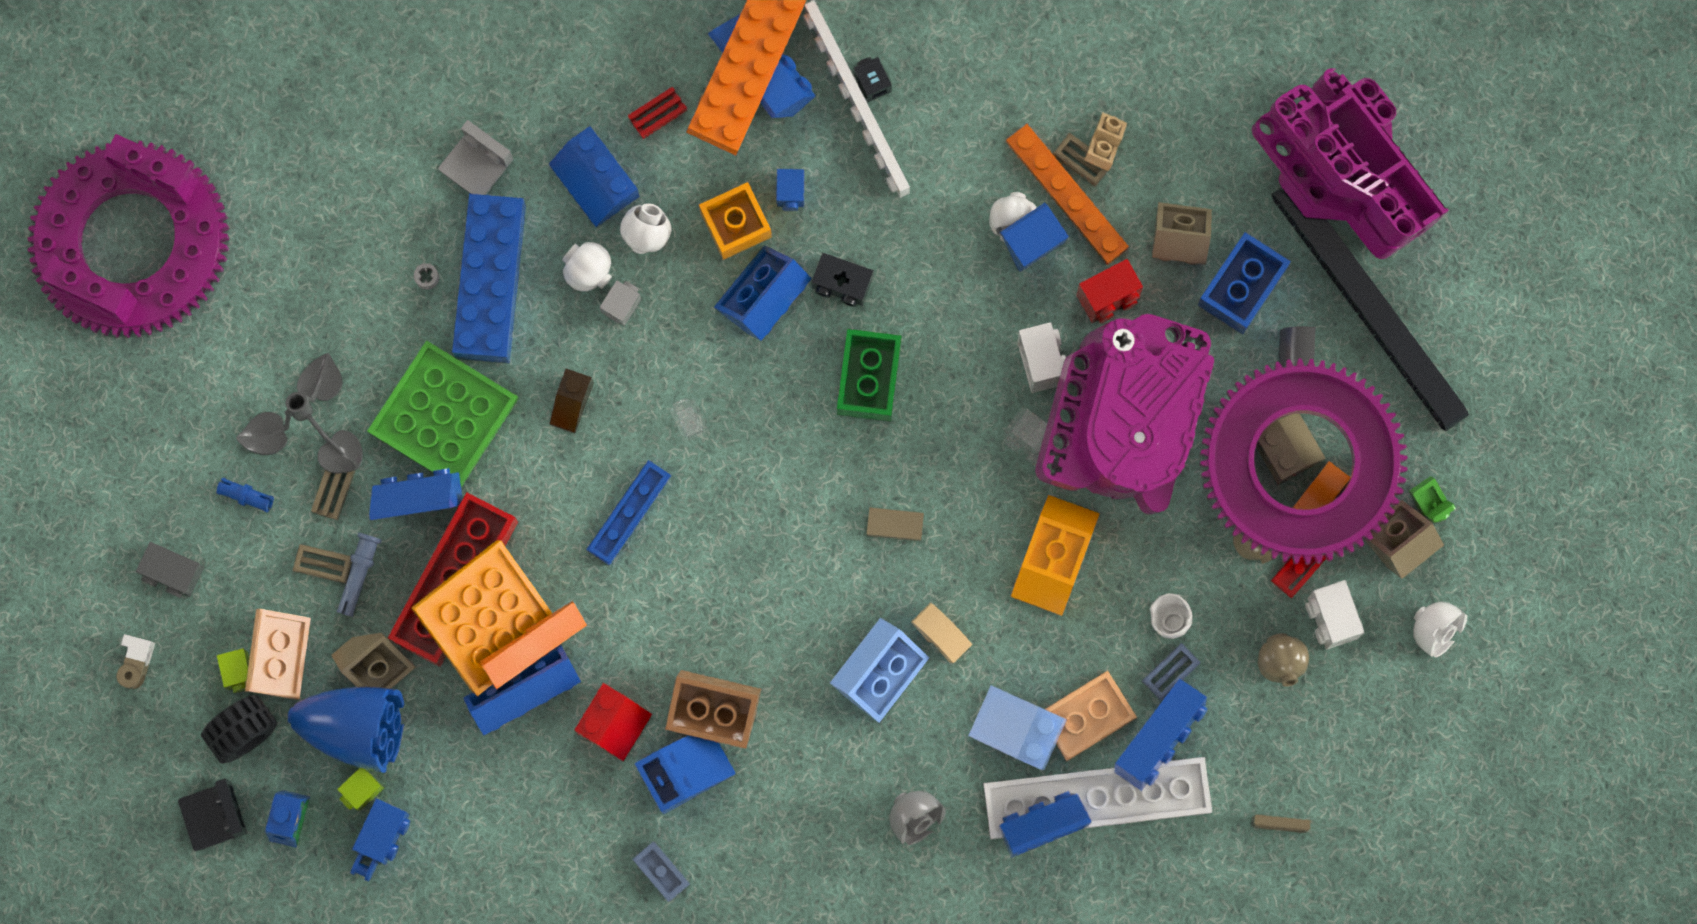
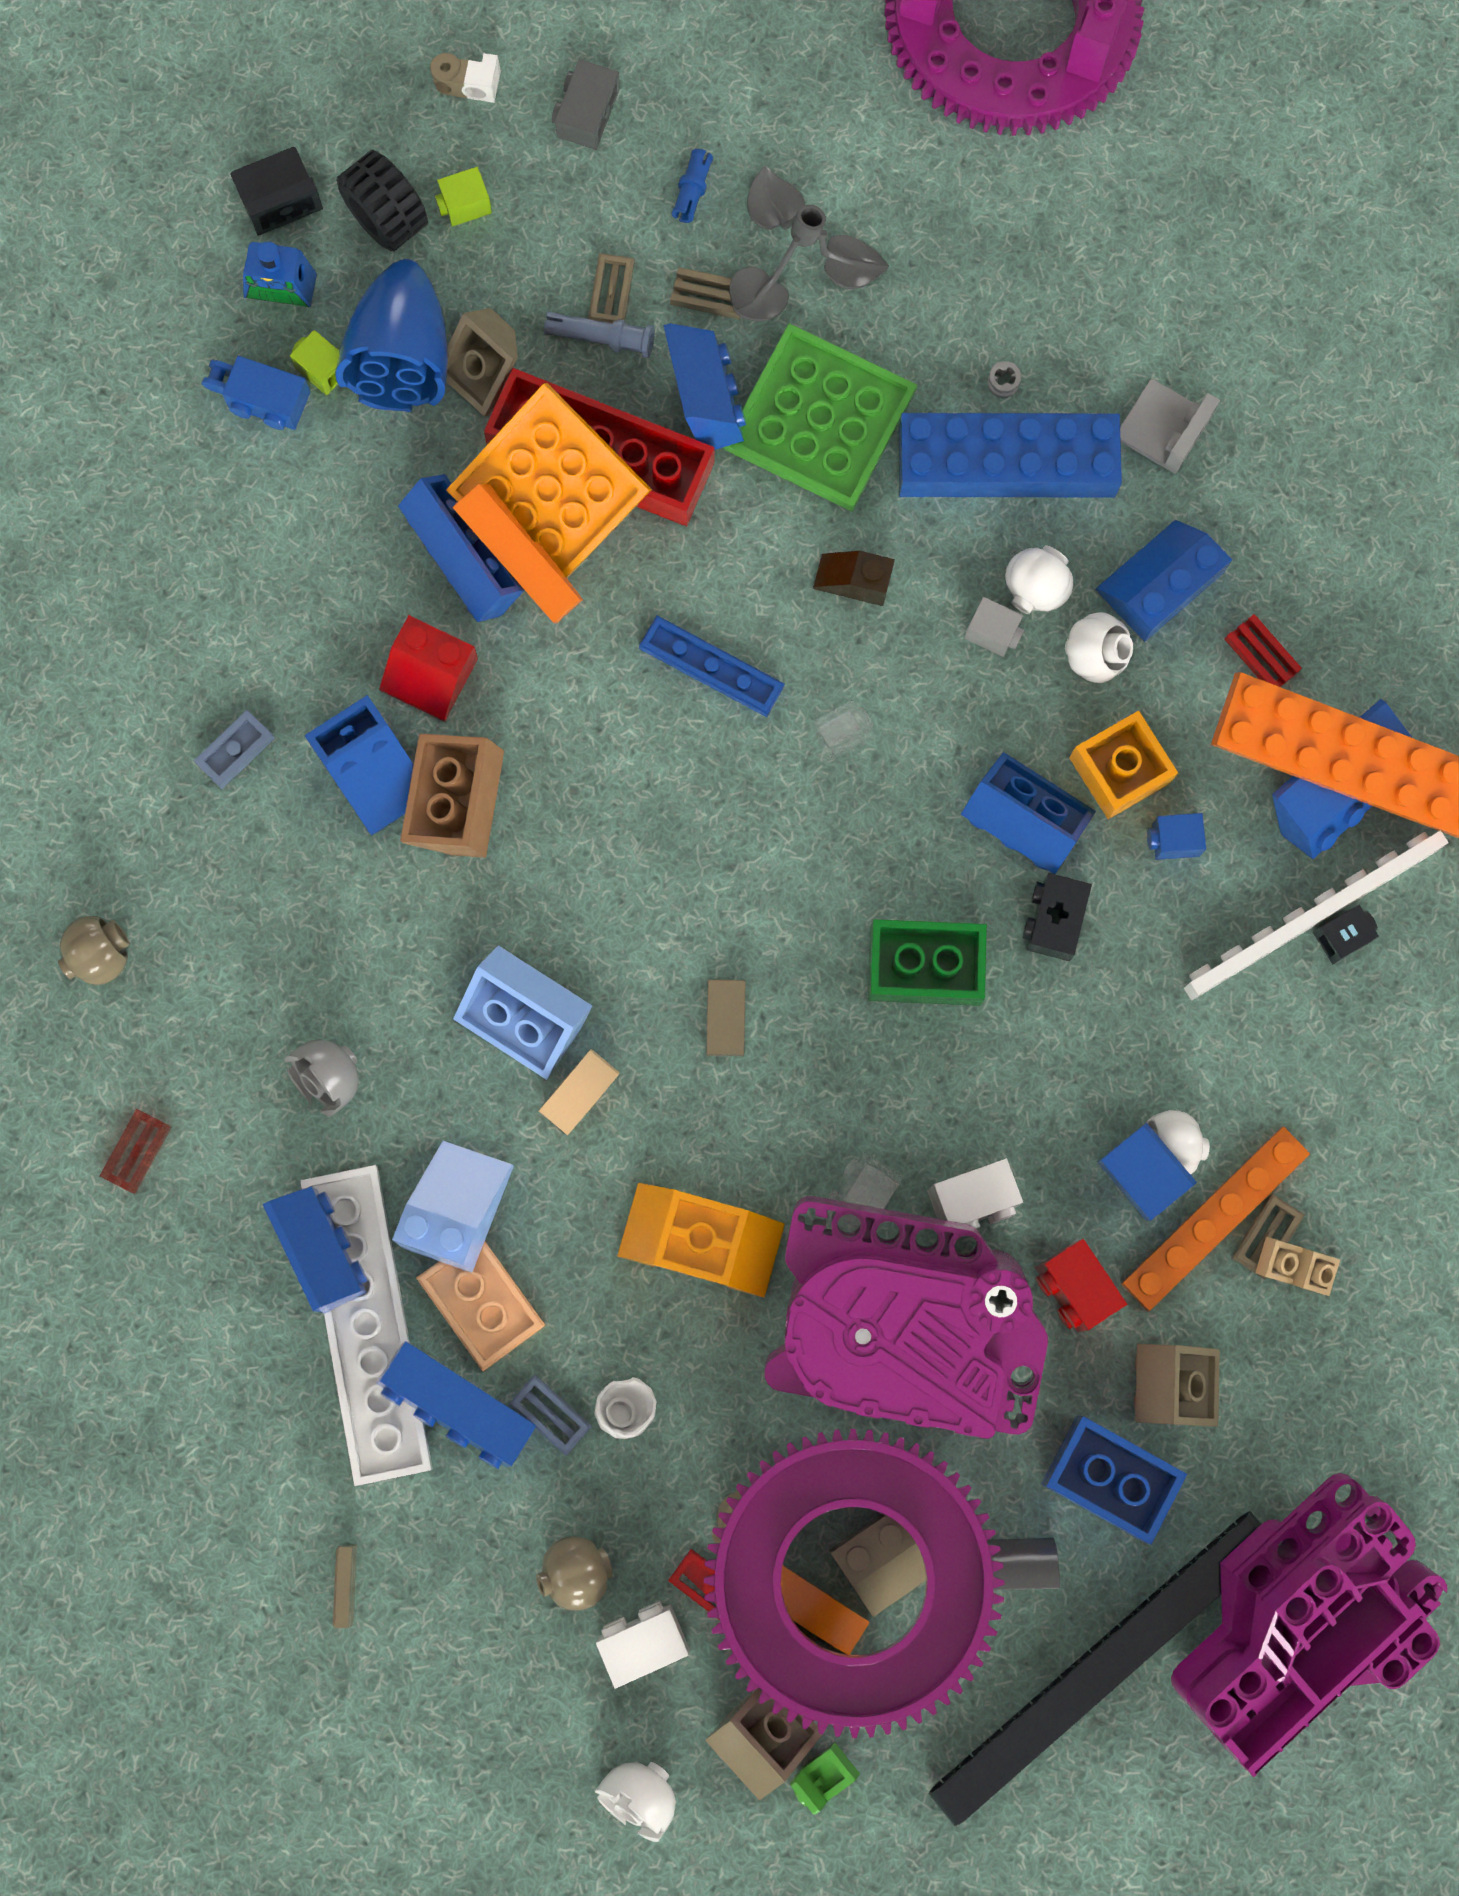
camera: 80 degrees right, 0 degrees up
light nougat tile [245,609,311,700] -> none

